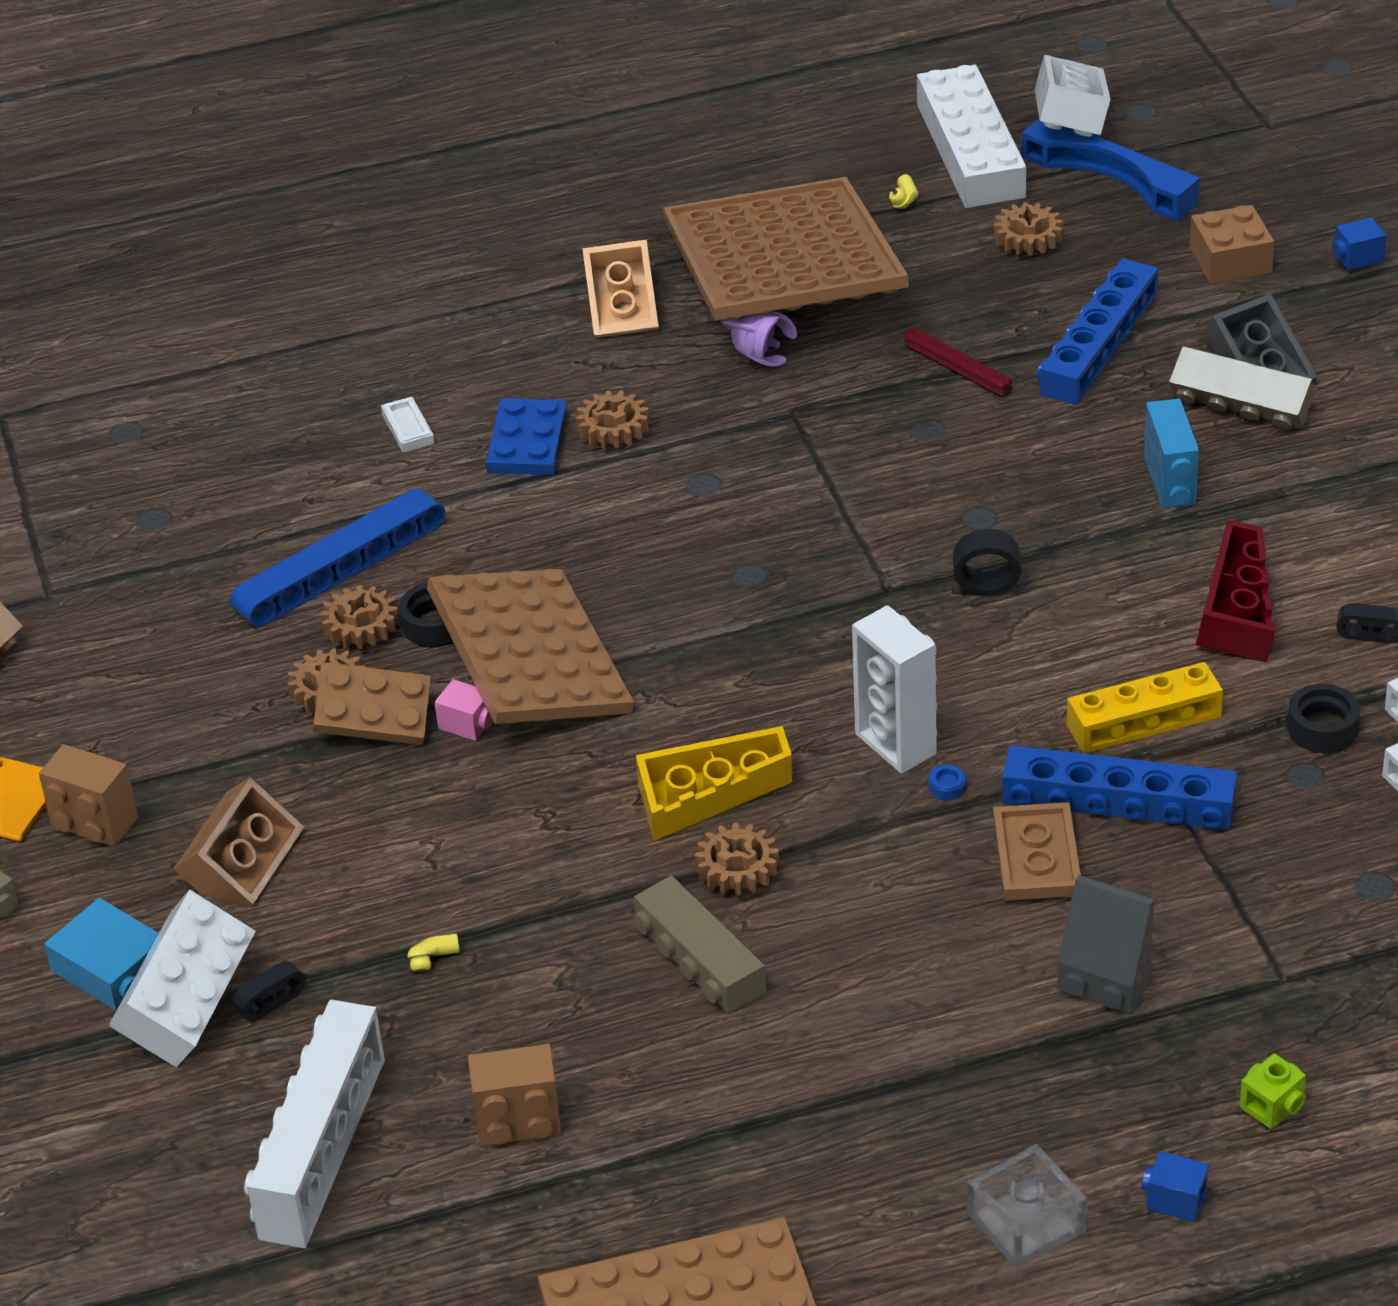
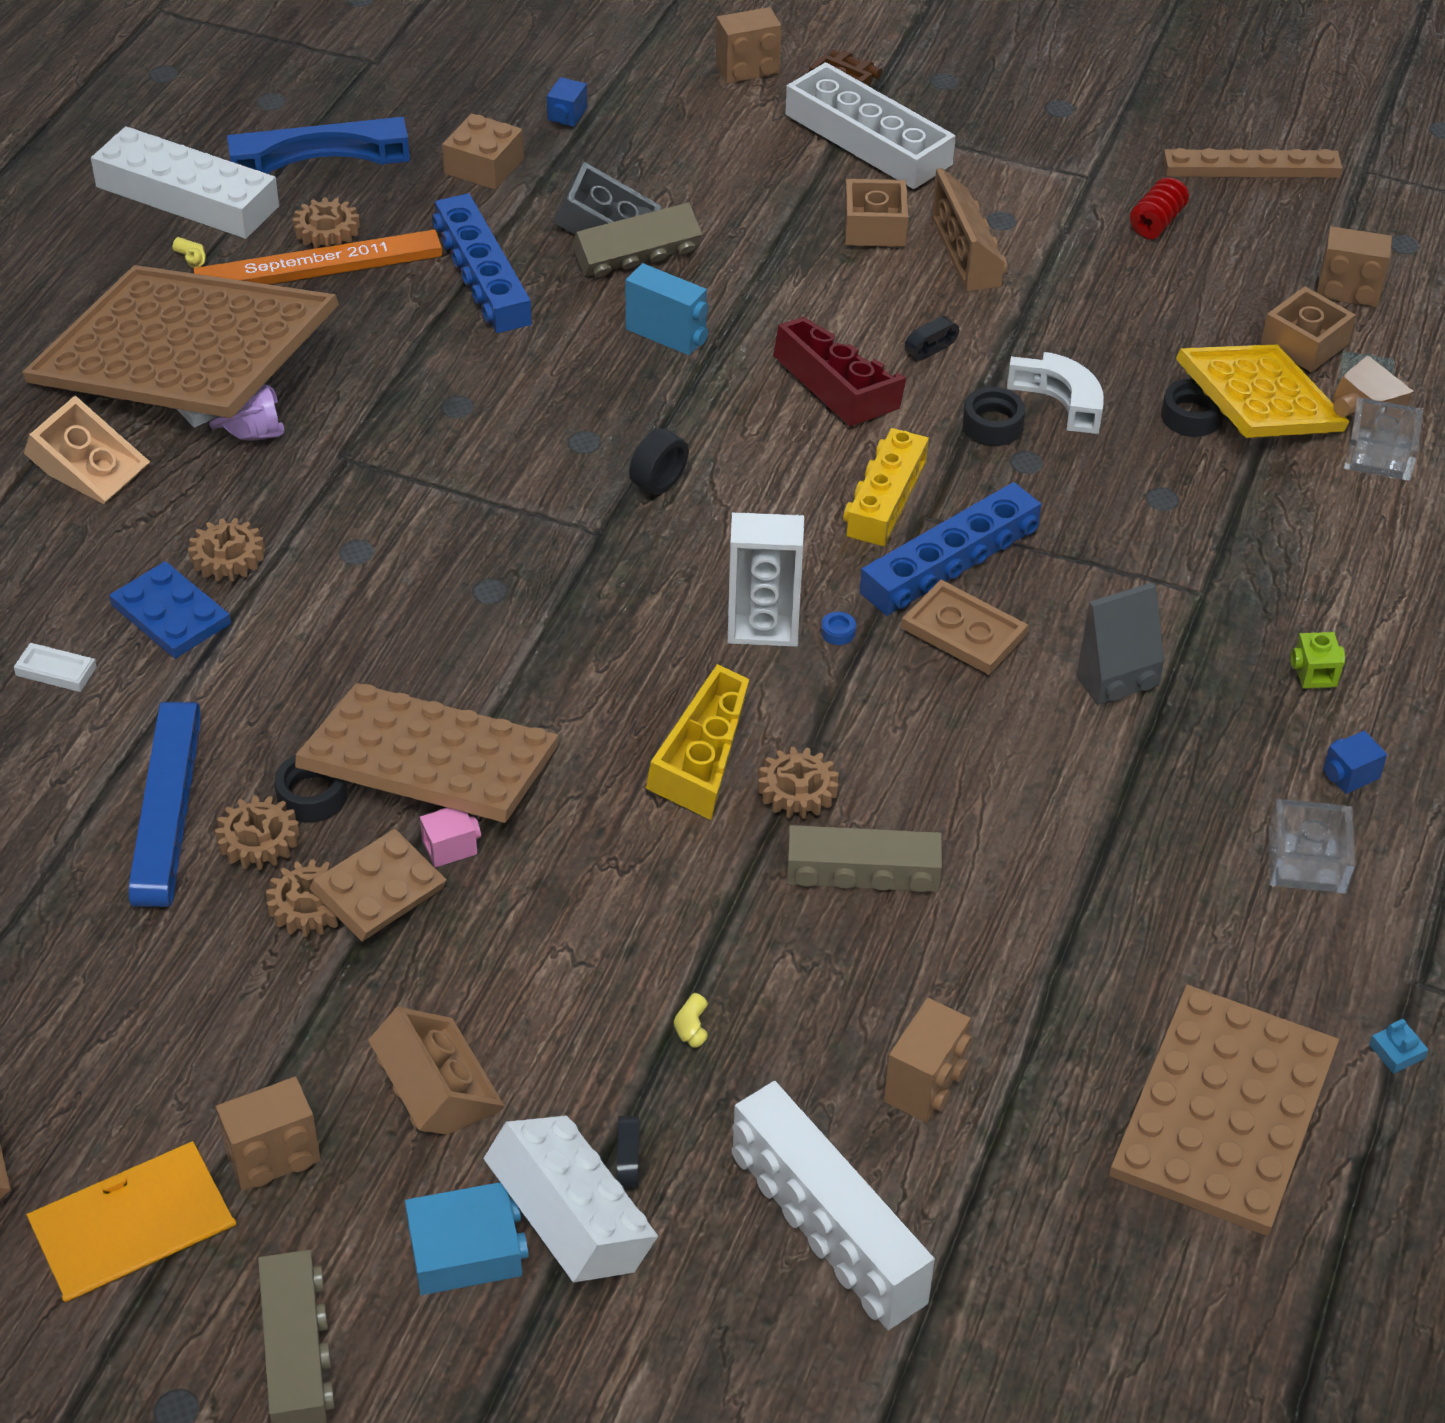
camera: 55 degrees left, 5 degrees up
dark red axle [904,328,1012,396] -> none
white brick [1035,55,1111,137] -> none
none -> orange tile [193,229,442,285]

